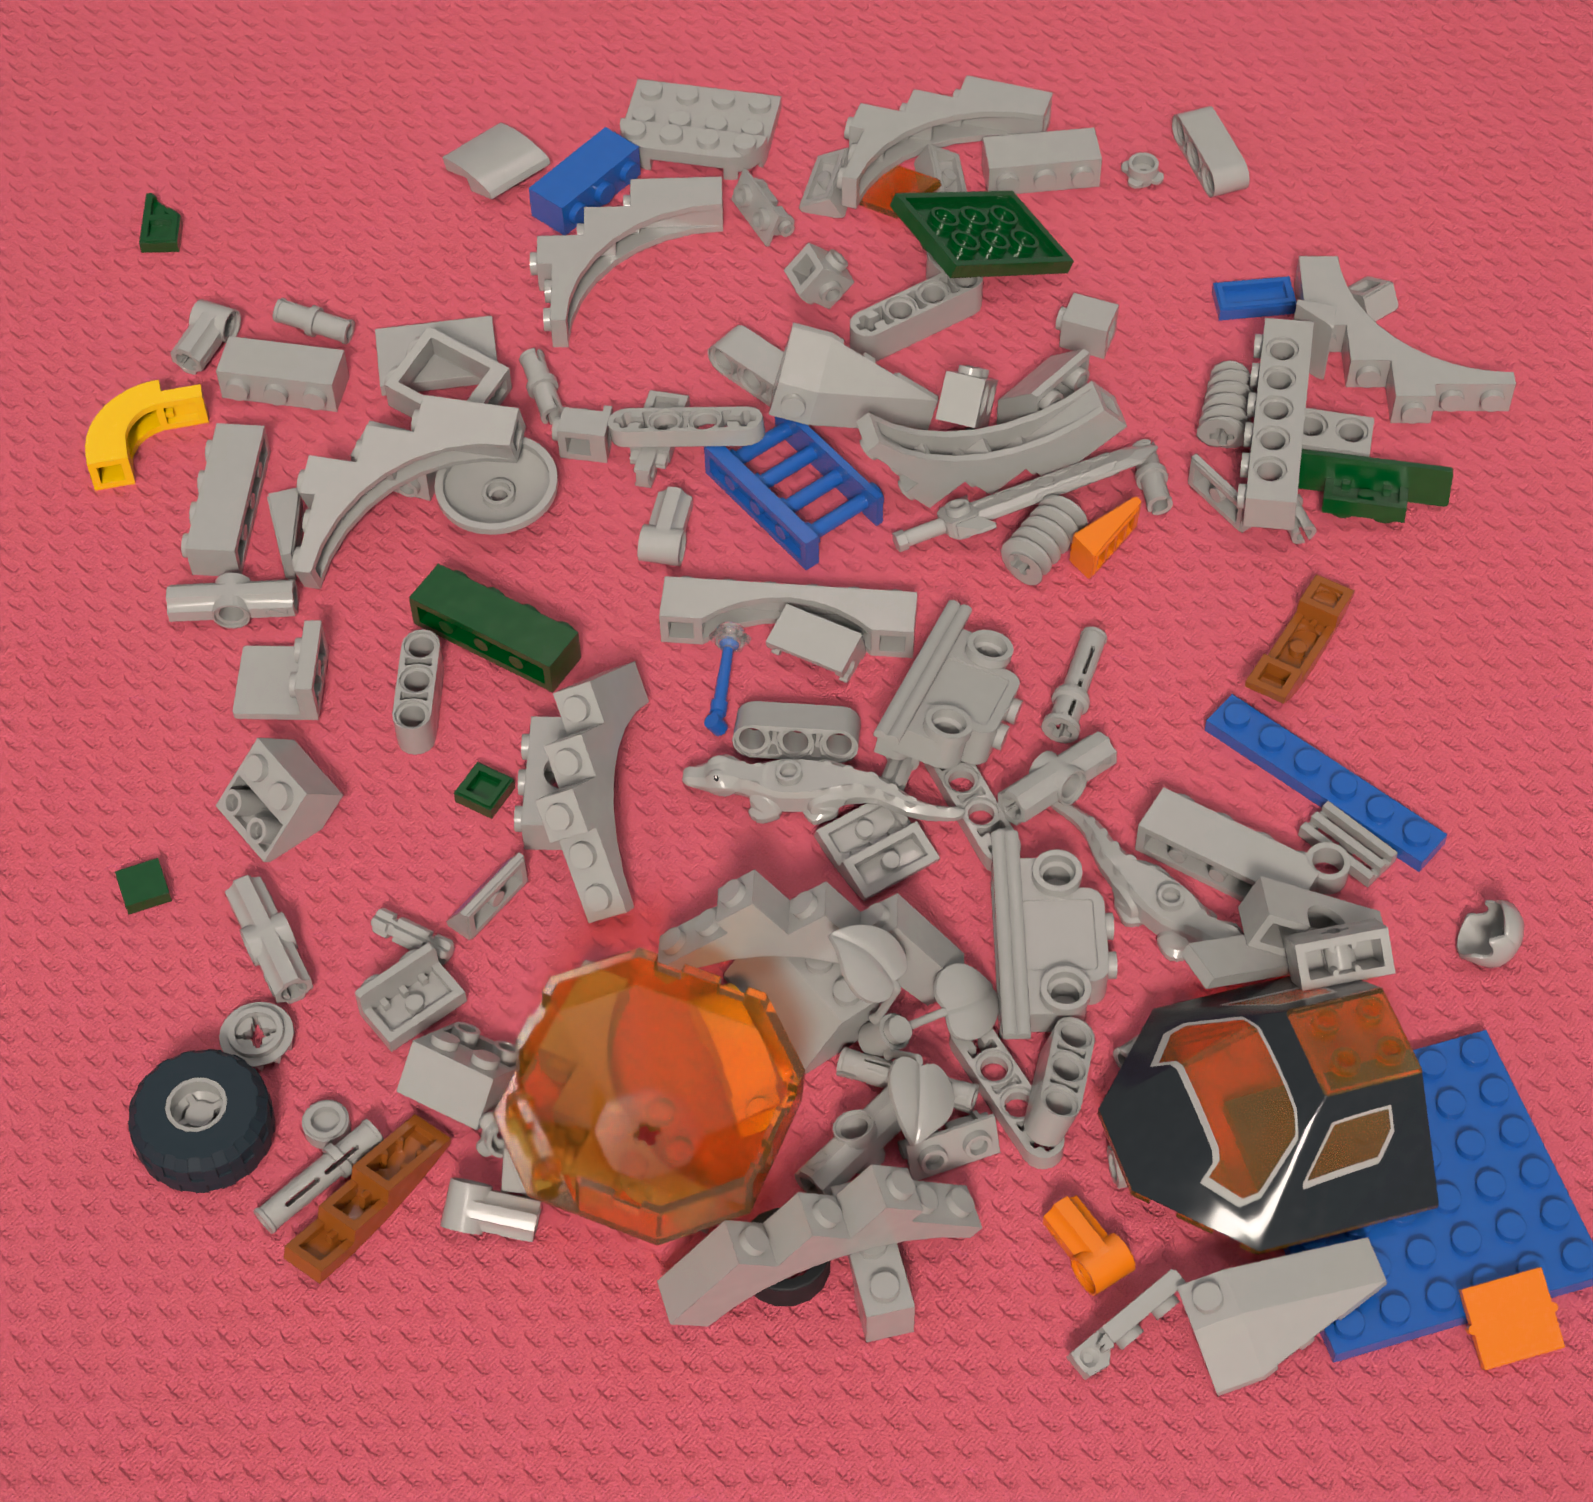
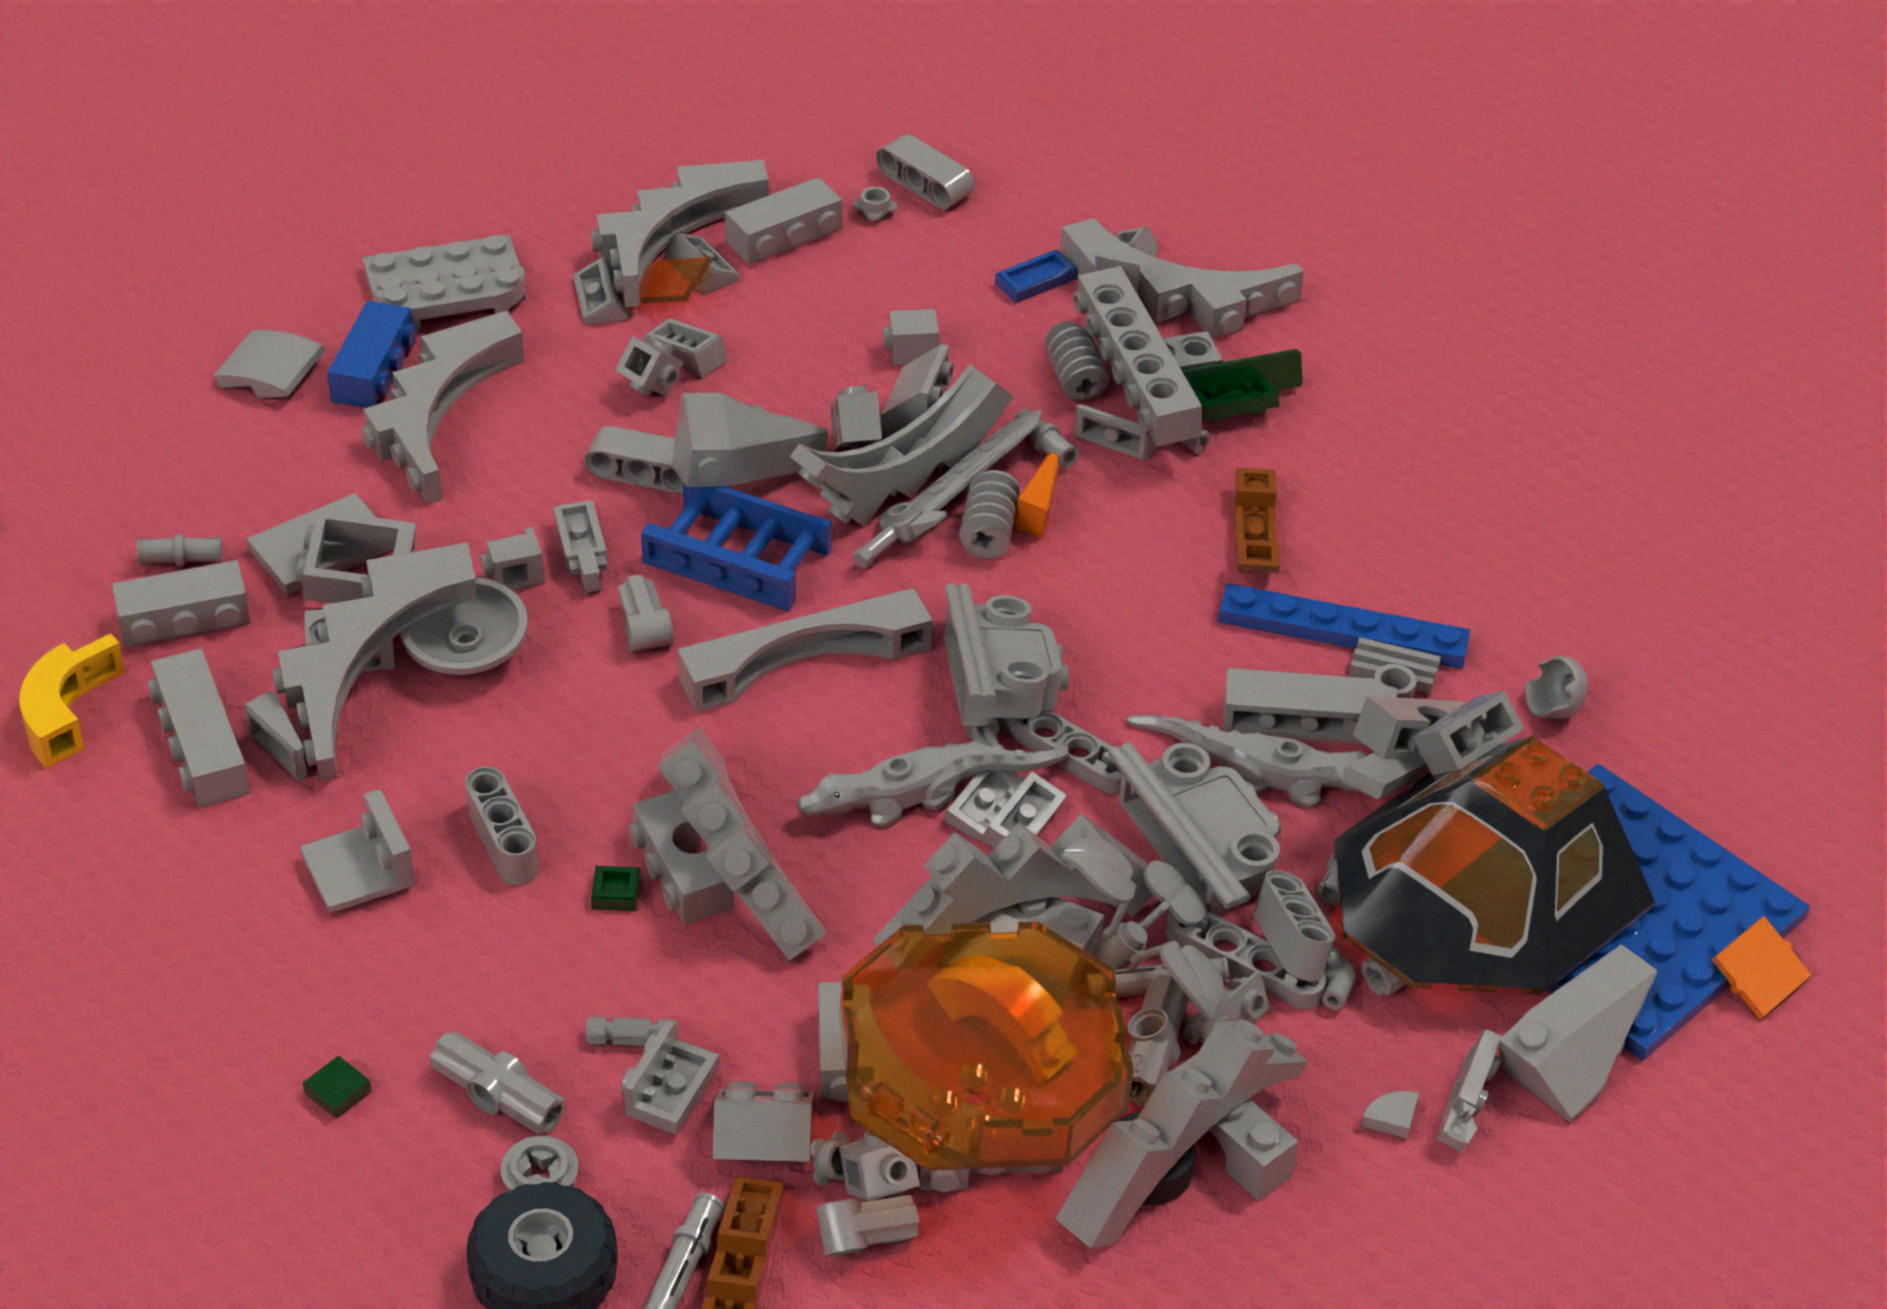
camera: 30 degrees left, 10 degrees down
light grey piece [166,572,299,629] -> none
light grey piece [170,299,241,375] -> none
light grey slope [216,738,343,862] -> none
light grey tile [302,1100,351,1149] -> none
dark green brick [409,564,581,693] -> none
light grey slope [446,853,528,941] -> none
light grey pin [519,348,563,425] -> none
light grey beam [608,406,765,447] -> none
piece [704,621,751,737] -> none
light grey hinge [731,169,795,246] -> none
light grey beam [732,701,861,763] -> none
light grey hinge [766,604,866,683] -> none
light grey beam [850,252,983,362] -> none
dark green plate [890,191,1074,278] -> none
light grey piece [998,731,1117,826] -> none
light grey pin [1041,626,1108,743] -> none
orange piece [1043,1195,1136,1296] -> none
none -> light grey slope [643,318,727,378]
none -> light grey arm [1322,946,1355,1010]
none -> light grey tile [1361,1091,1419,1139]

